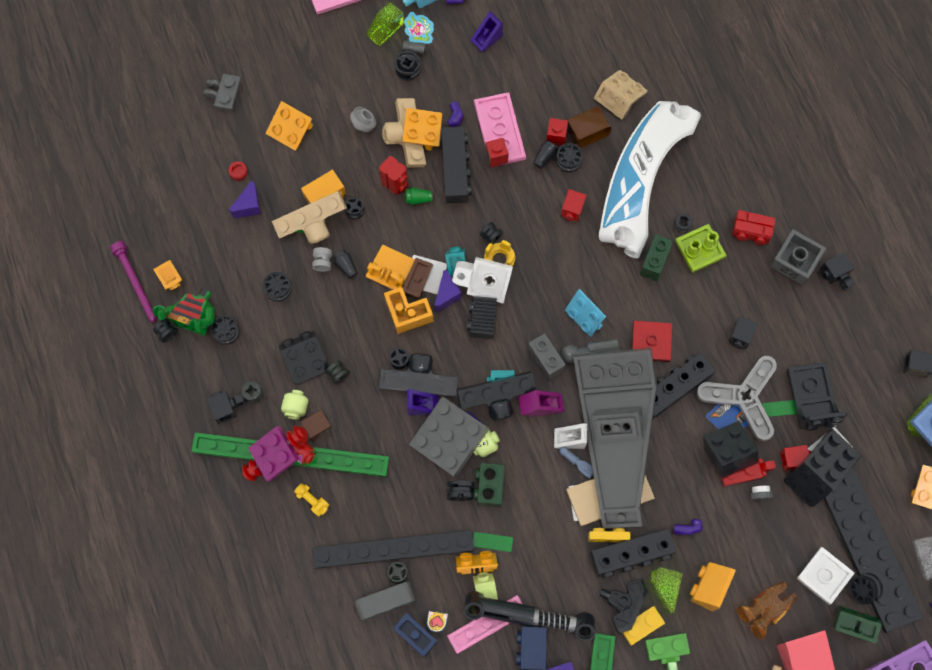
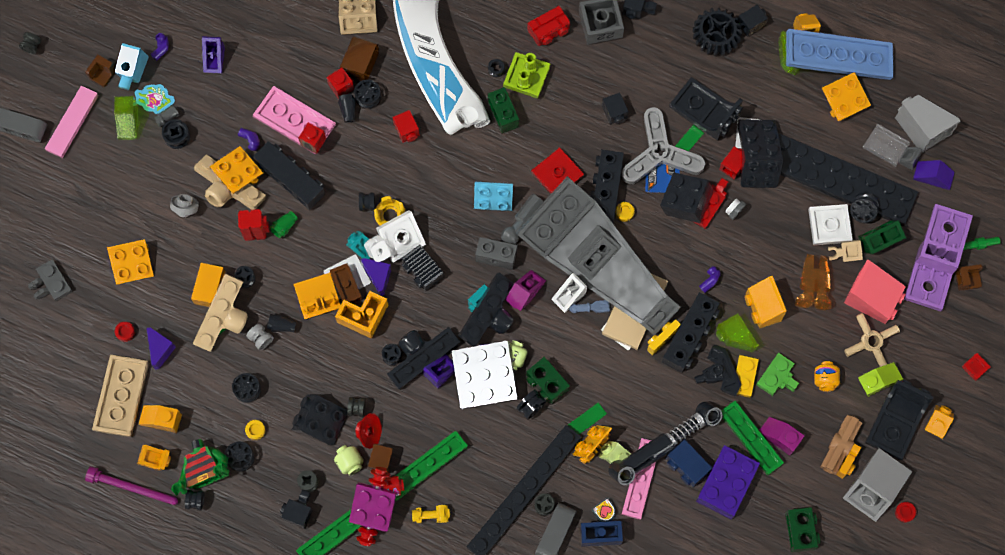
camera: 45 degrees left, 0 degrees up
none -> tan tile [92,355,149,437]
none -> light orange slope [139,405,182,433]
none -> yellow tile [245,420,265,440]
none -> red piece [355,413,382,449]
none -> yellow tile [615,202,634,222]
none -> black gear [692,7,742,56]
none -> tan plate [828,240,863,262]

